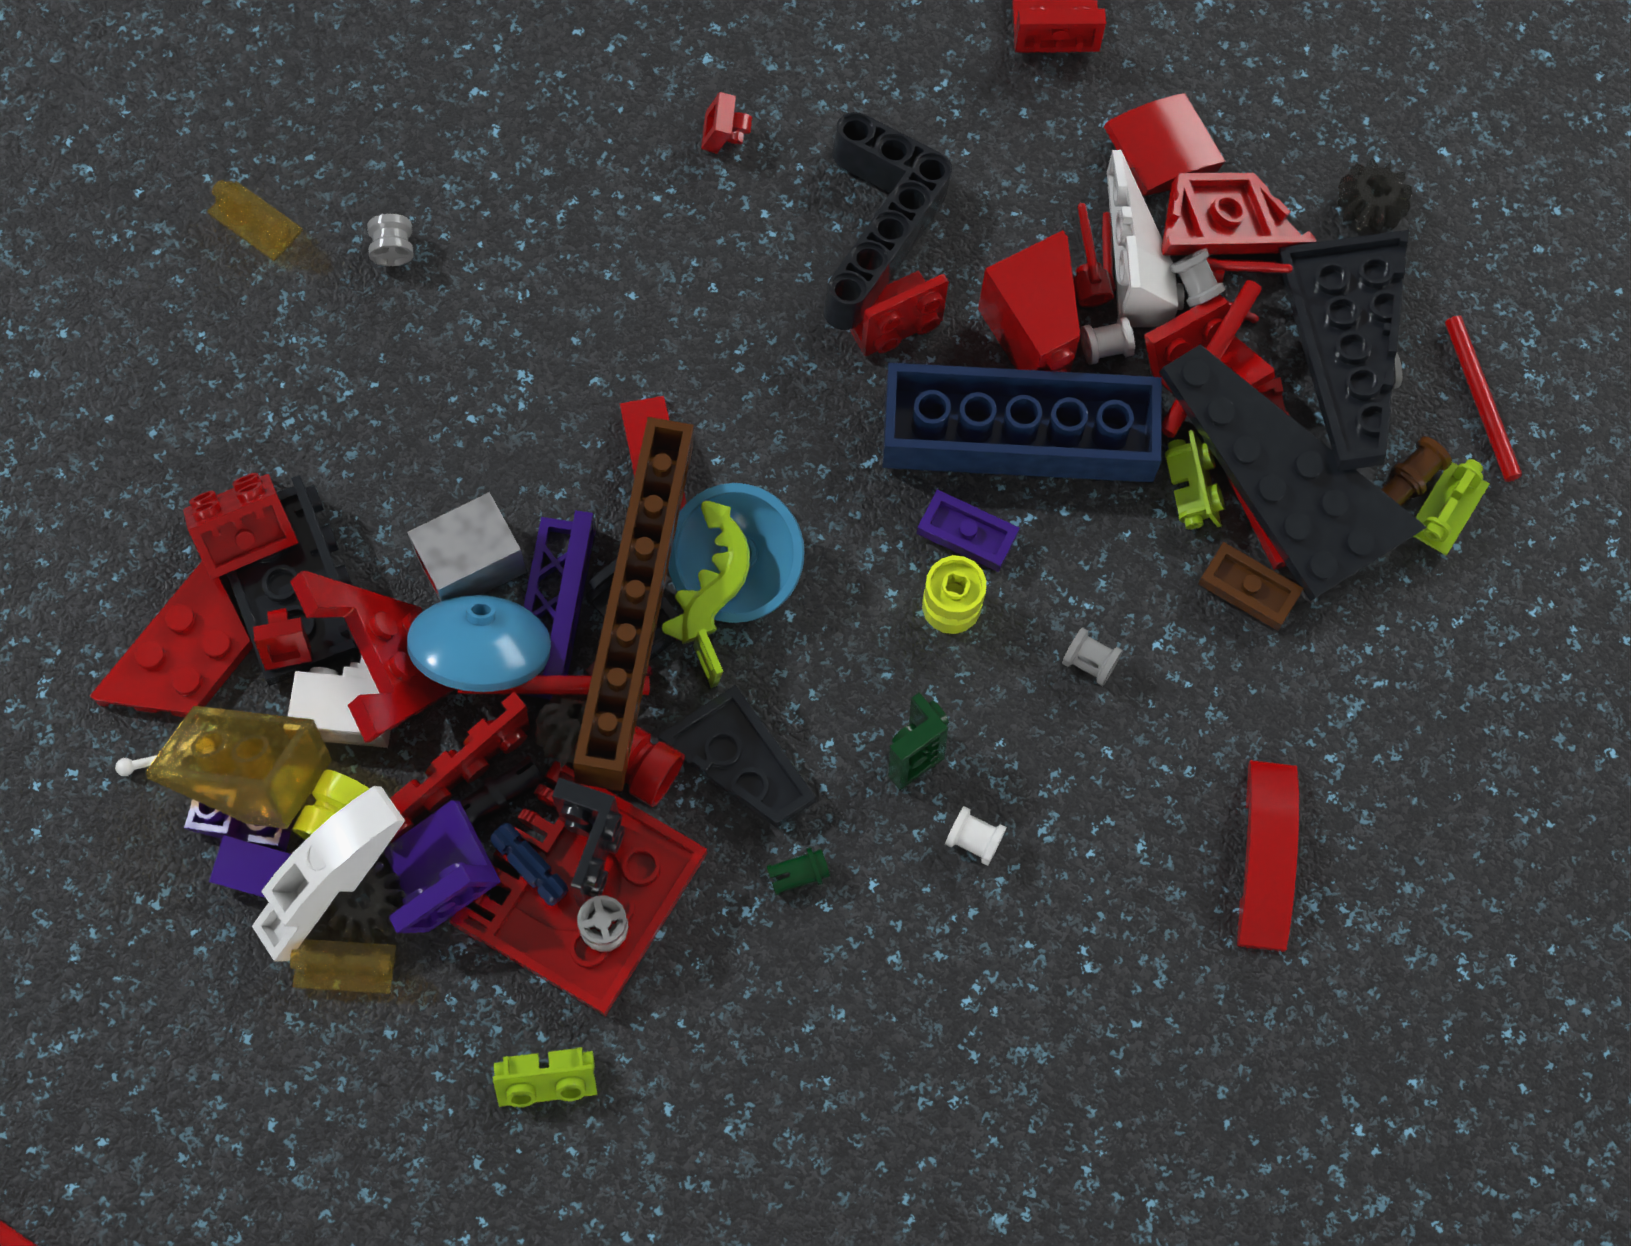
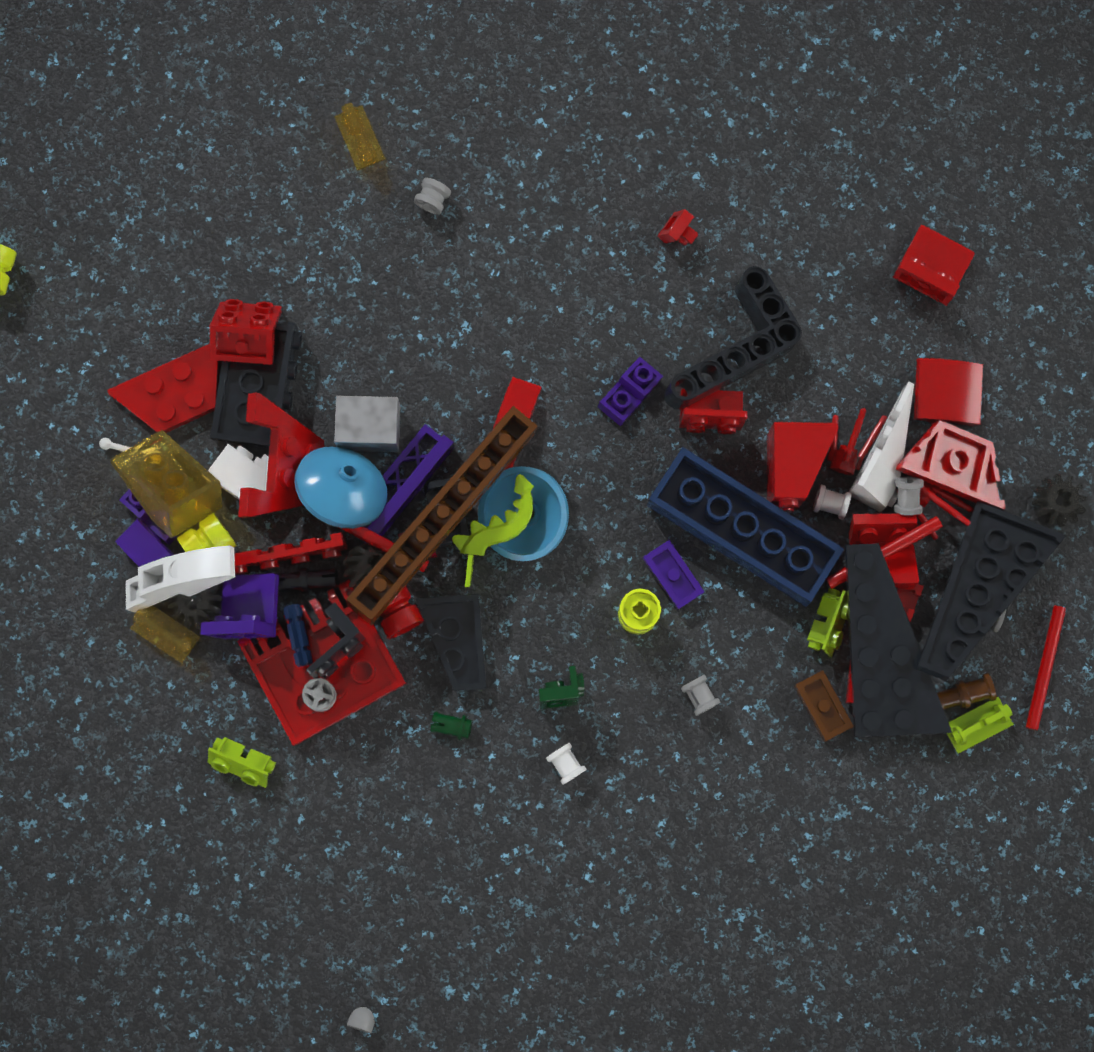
camera: 30 degrees right, 10 degrees up
red tile [253,608,312,671] -> none
red slope [1237,760,1299,952] -> none
none -> dark purple slope [597,357,663,427]

